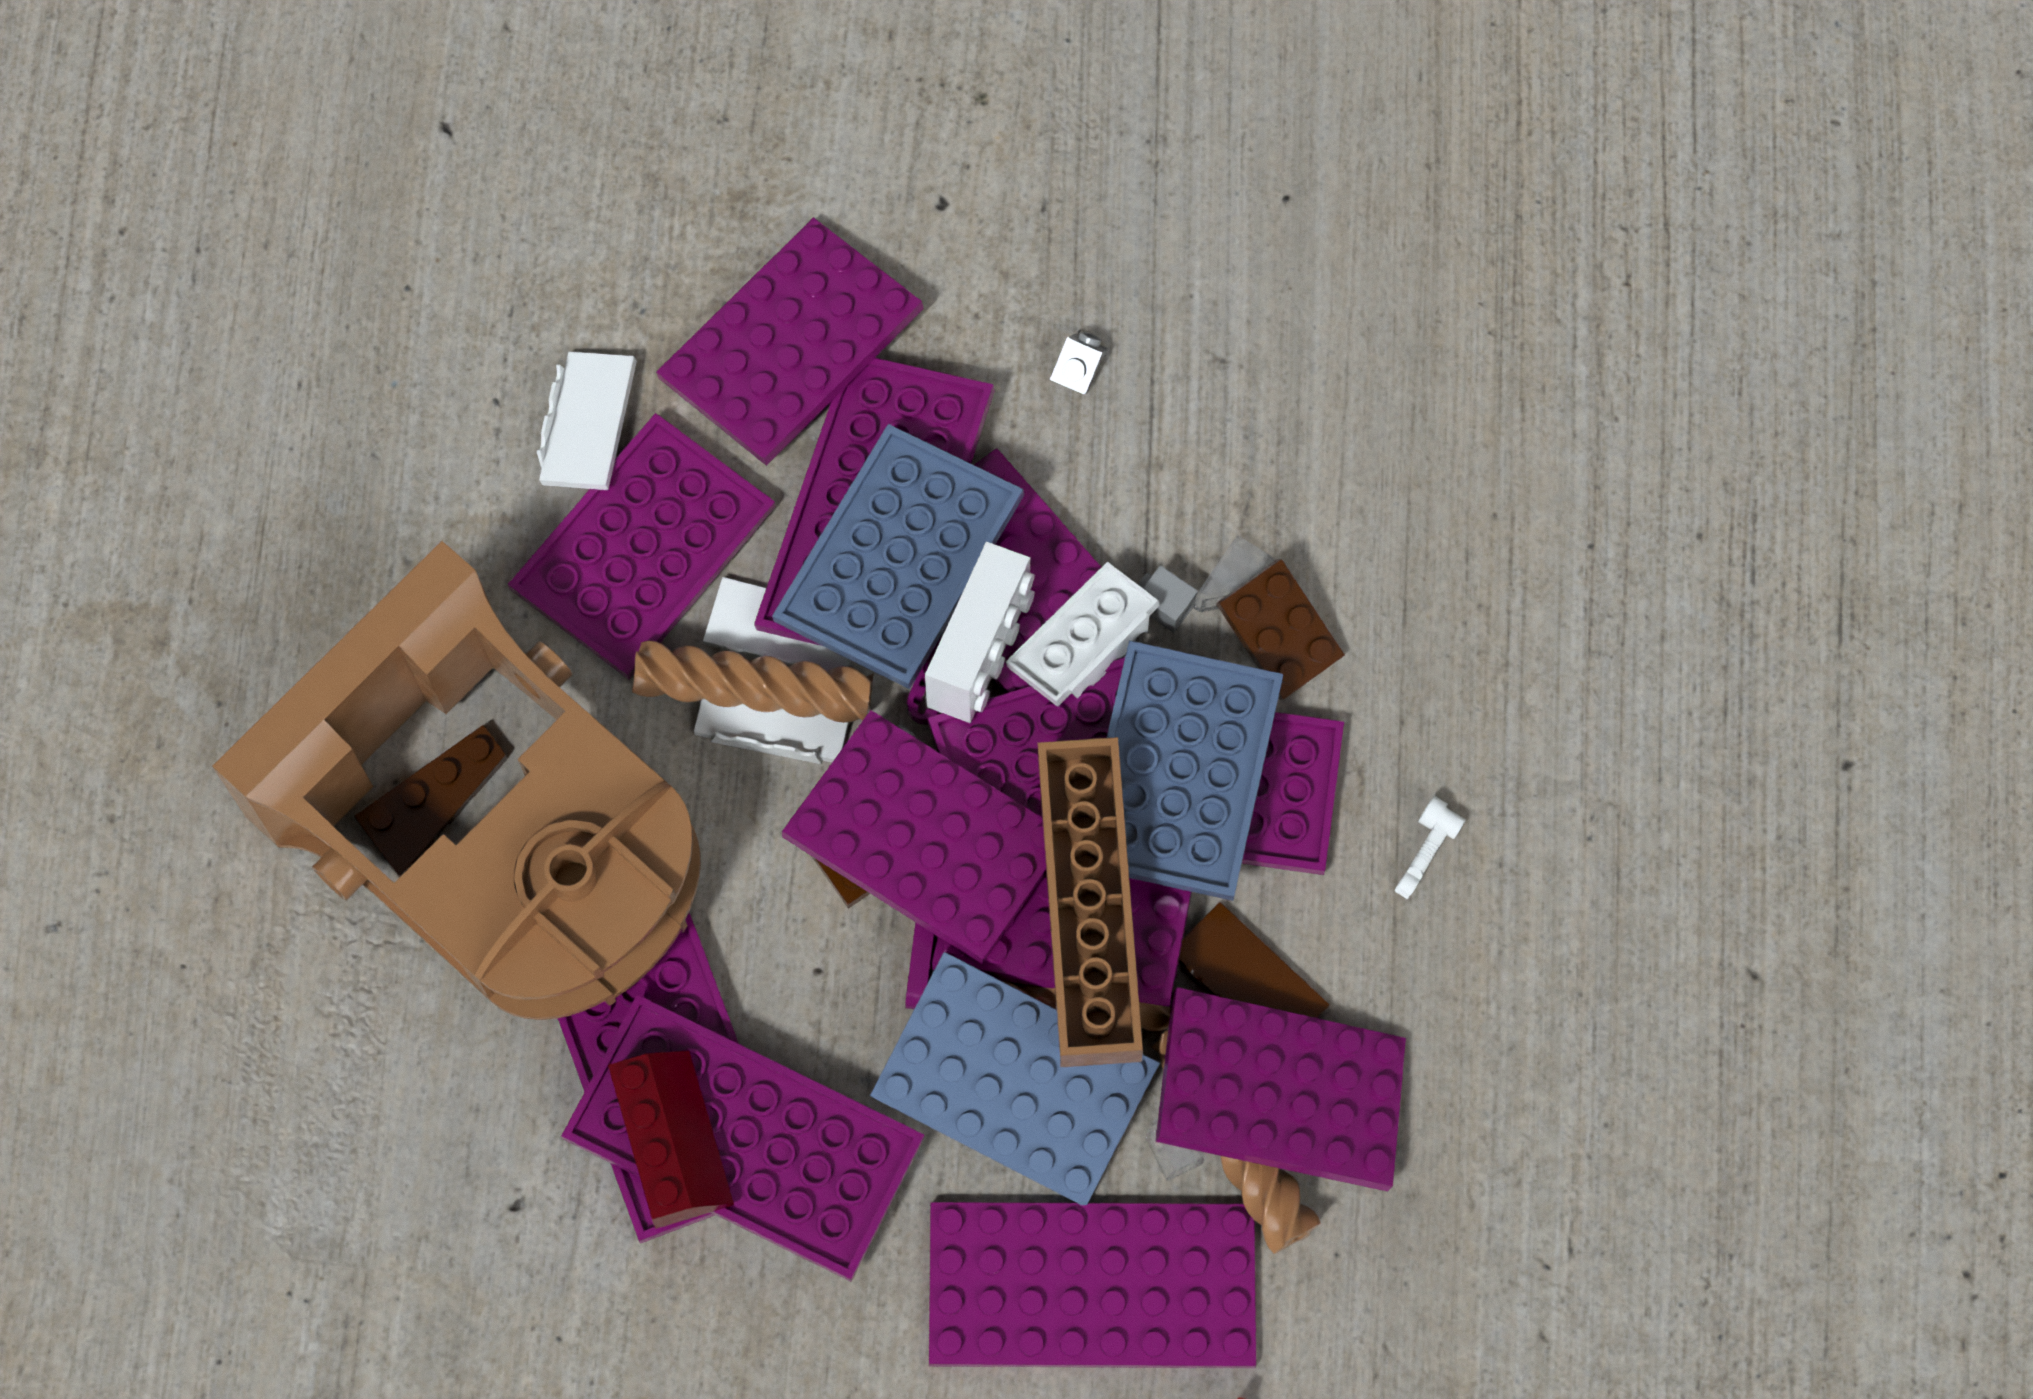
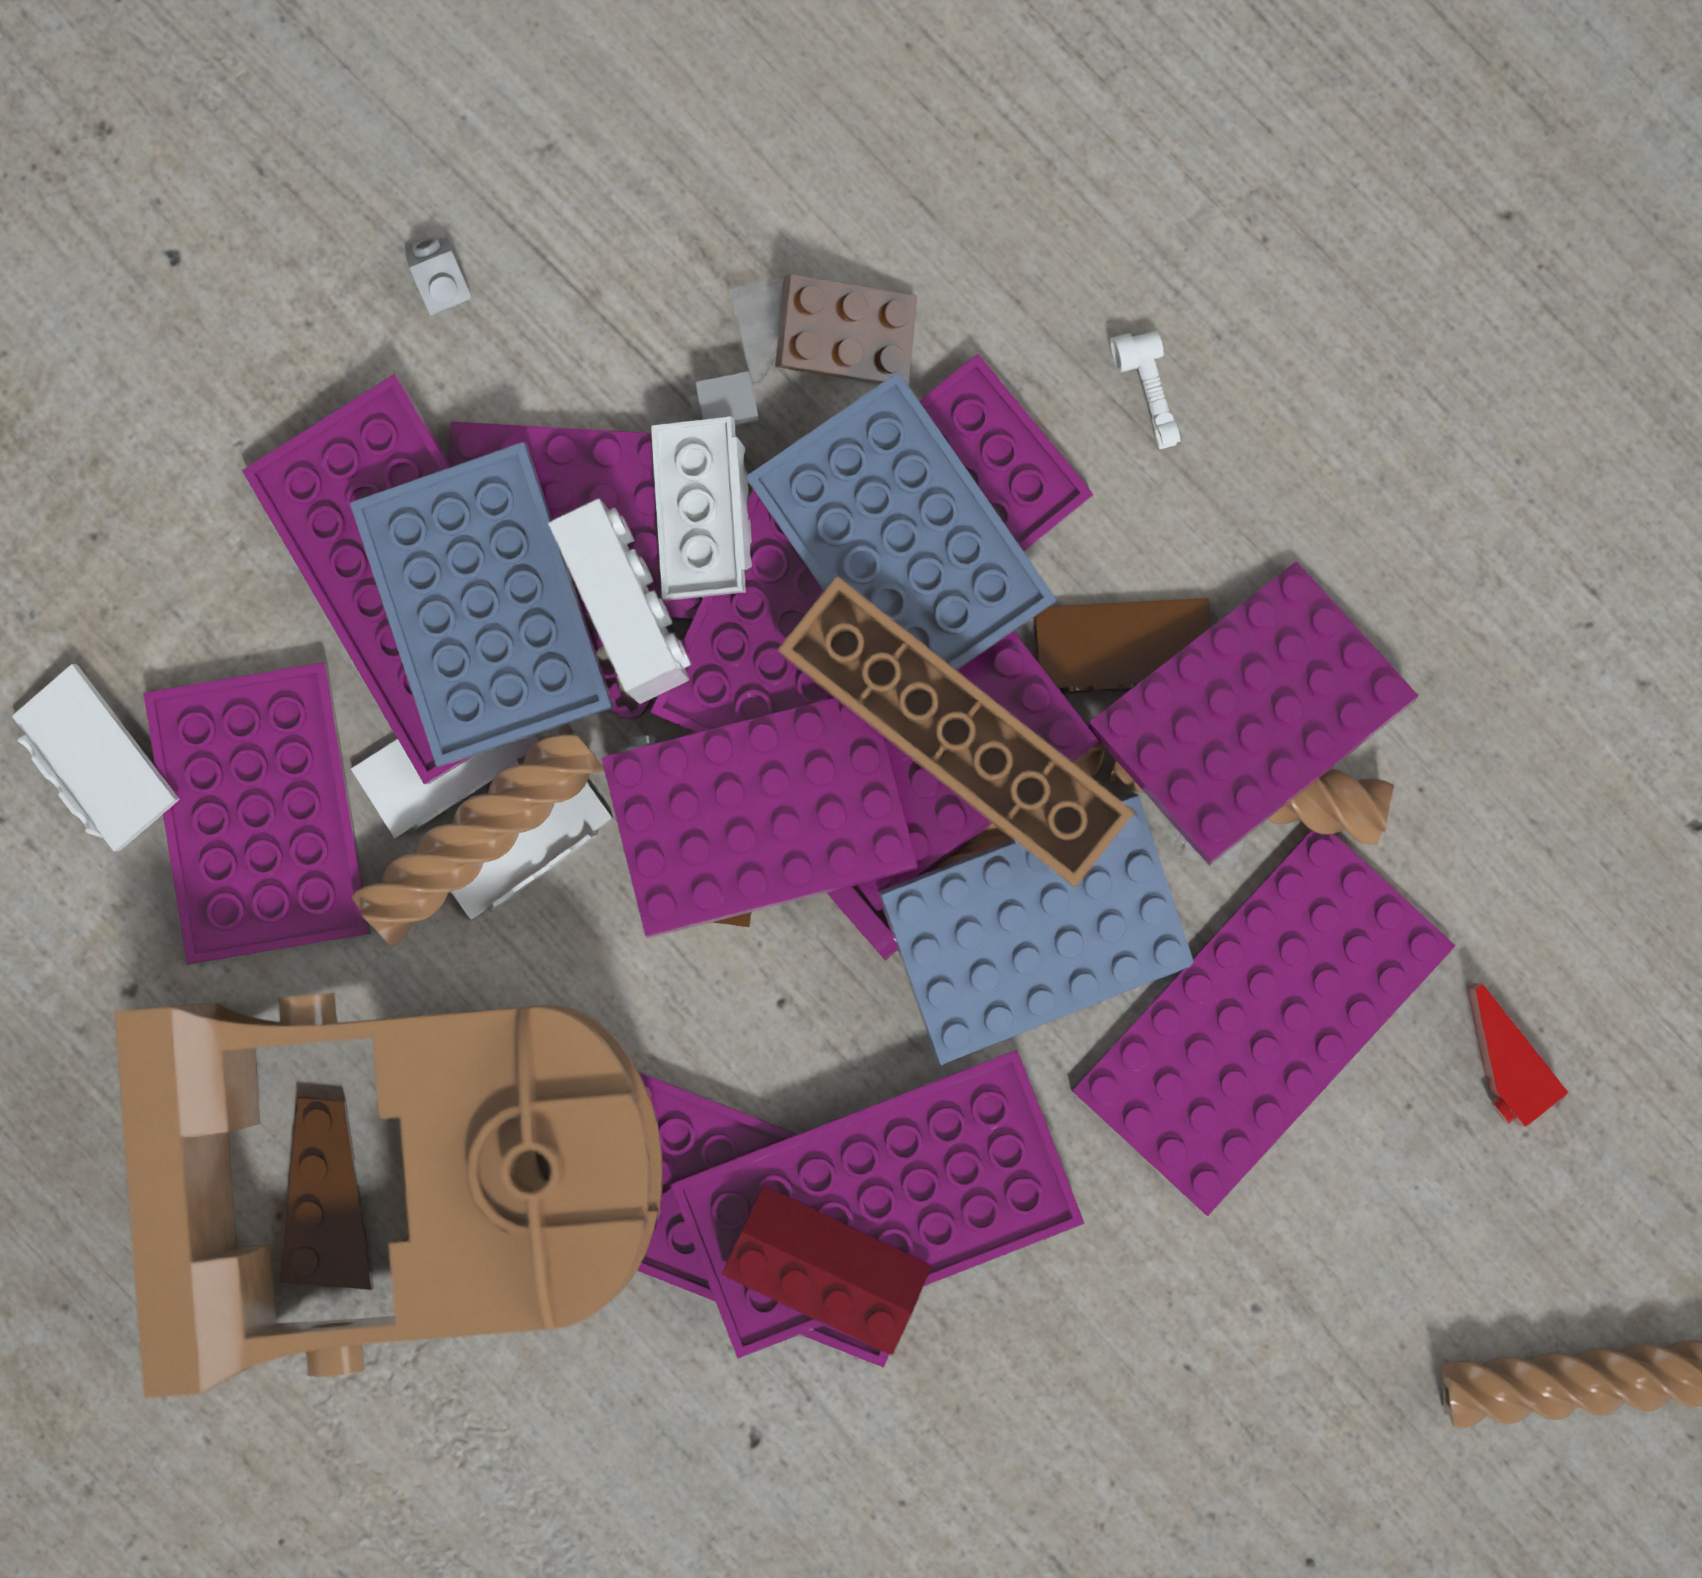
camera: 45 degrees left, 15 degrees up
magenta plate [656,217,924,466] -> none

